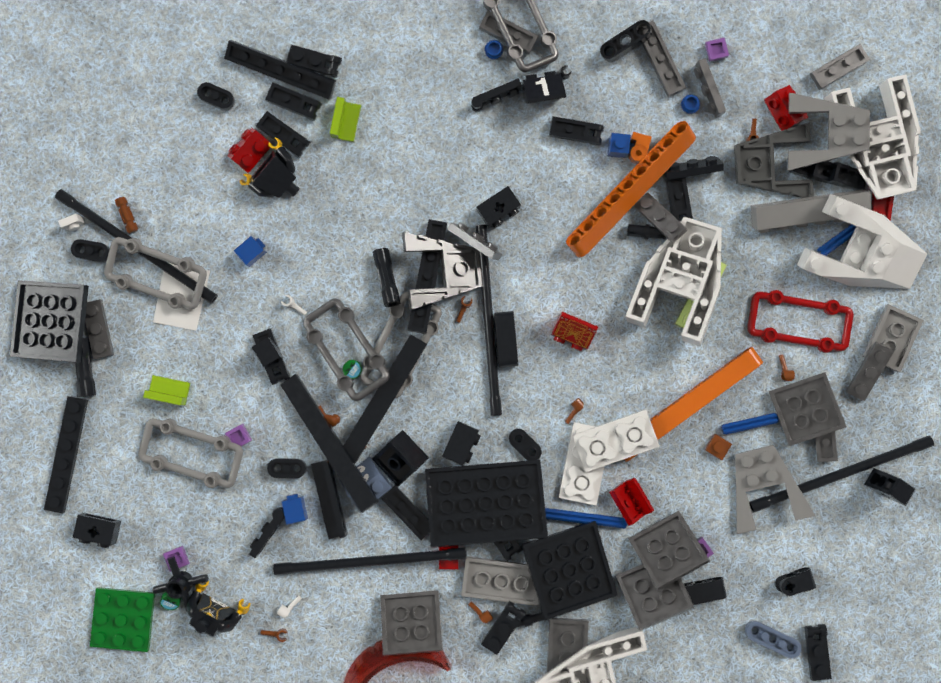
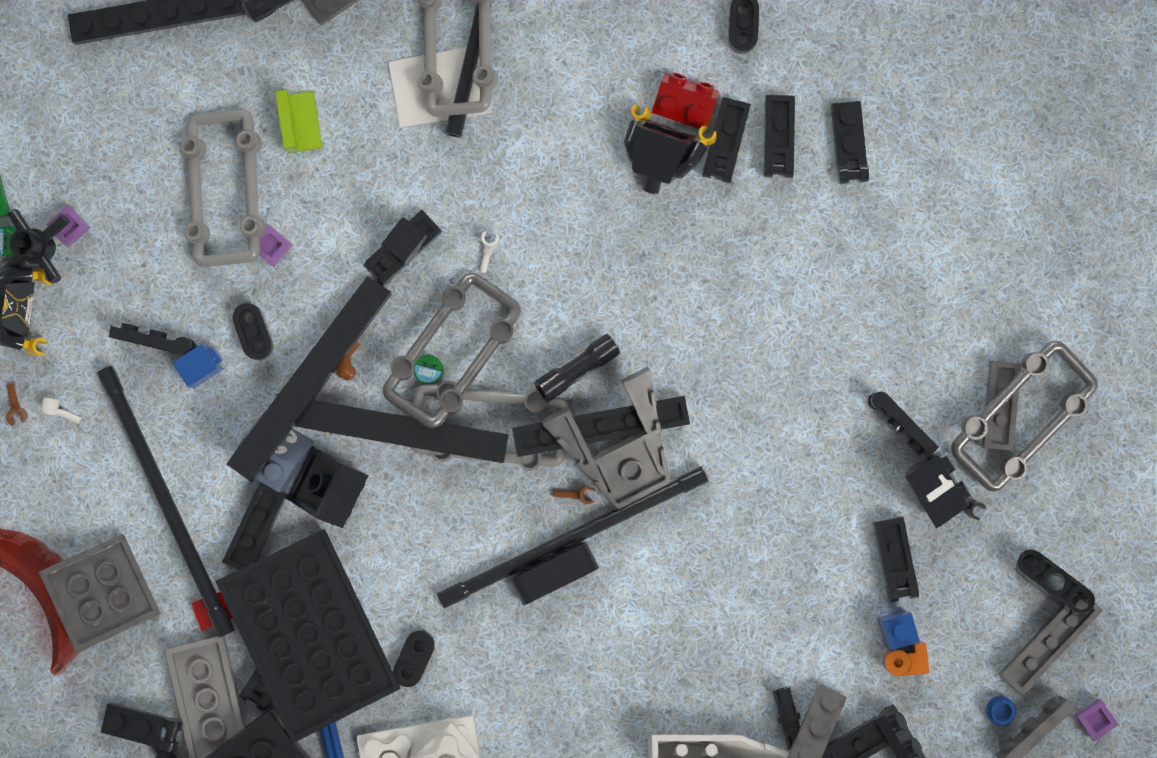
camera: 70 degrees right, 0 degrees up
black brick [72,513,121,548] -> none
black plate [224,40,336,100] -> none
blue brick [234,236,267,267] -> none
black fence [311,460,348,539] -> none
lime panel [329,97,361,142] -> none
black brick [442,421,481,466] -> none
flat silver plate [447,222,502,261] -> none
dark orange hand [468,601,493,623] -> none
black brick [476,186,521,228] -> none
blue plate [485,40,503,60] -> none
red slope [551,312,598,352] -> none
dark orange hand [565,398,584,424] -> none
orange beam [566,121,696,257] -> none

